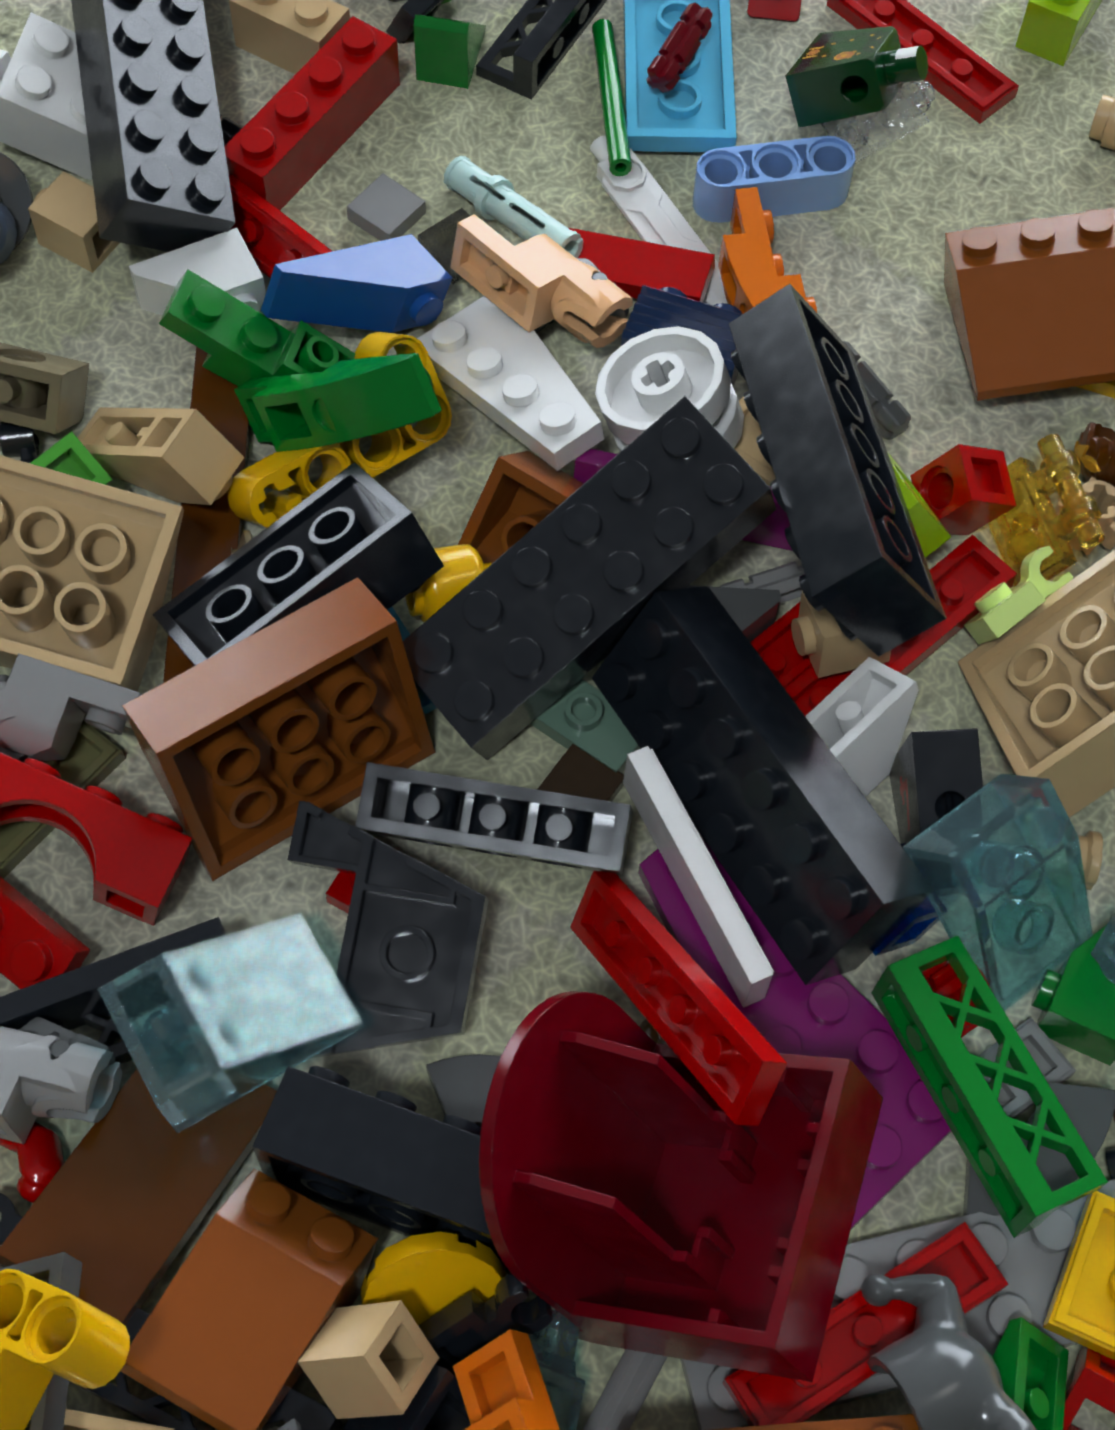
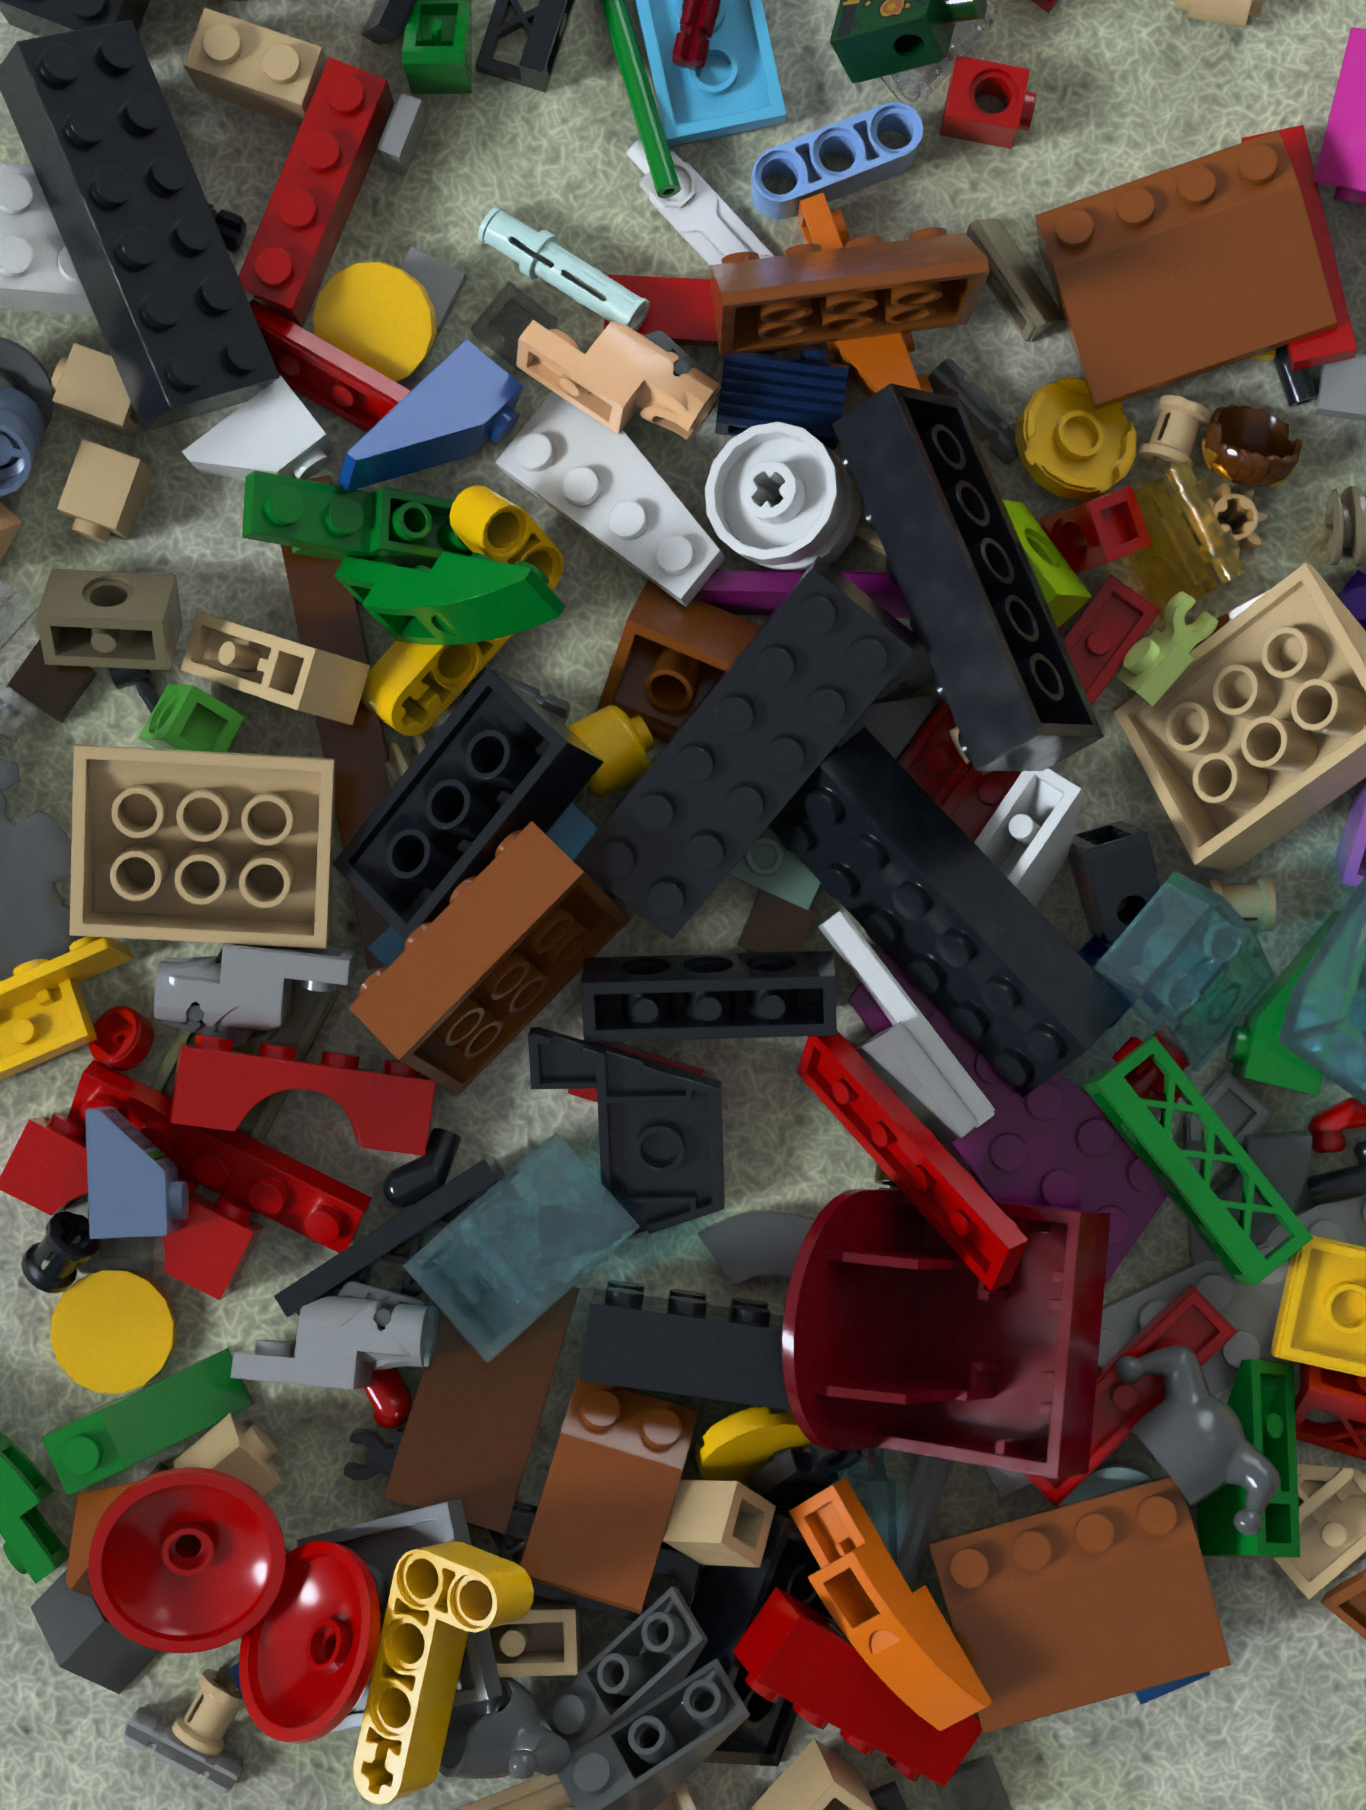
camera: 10 degrees left, 25 degrees up
none -> tan brick [57,439,153,543]
none -> yellow tile [312,262,437,383]
none -> light grey tile [378,92,428,176]
none -> black arm [383,1128,461,1207]
none -> dark orange slope [710,227,990,356]
none -> light grey tile [855,1021,978,1145]
none -> red brick [939,55,1036,149]
none -> dark tan slope [966,218,1064,343]
none -> yellow tile [1015,376,1137,500]
none -> tan bush [1138,395,1211,475]

